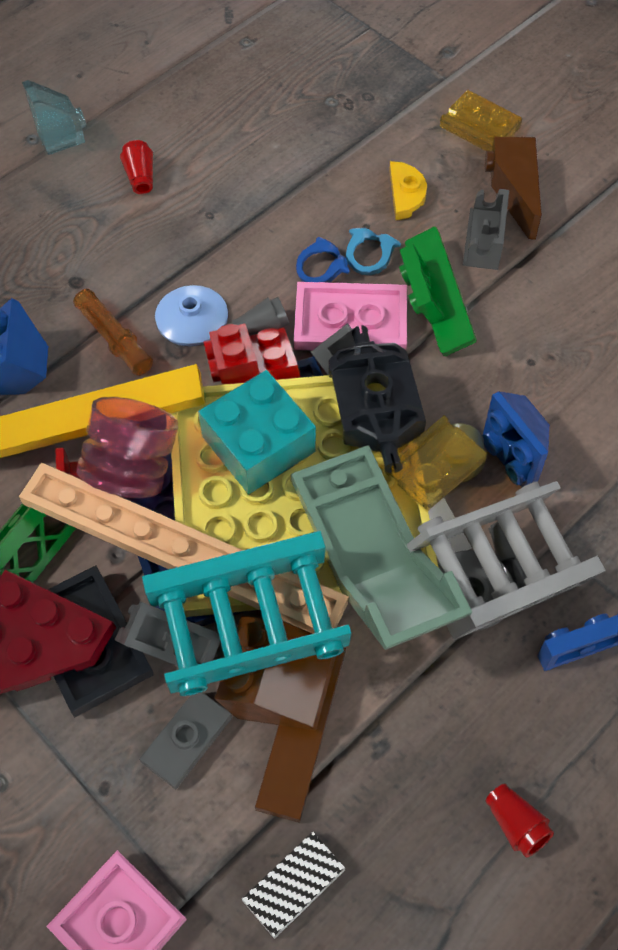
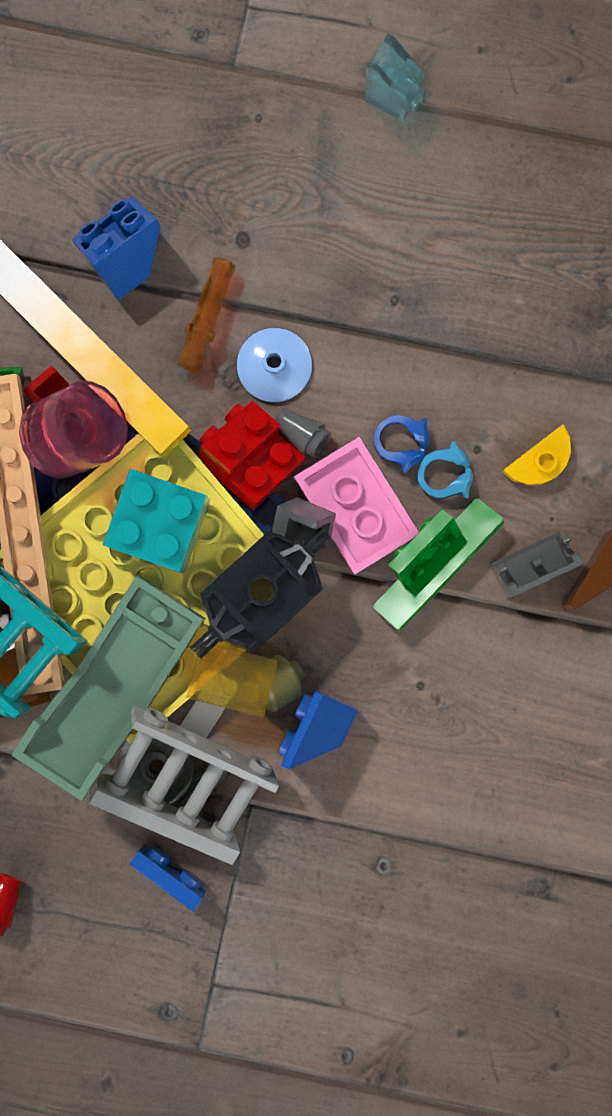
camera: 55 degrees right, 25 degrees up
red cone [120,140,153,194] -> none

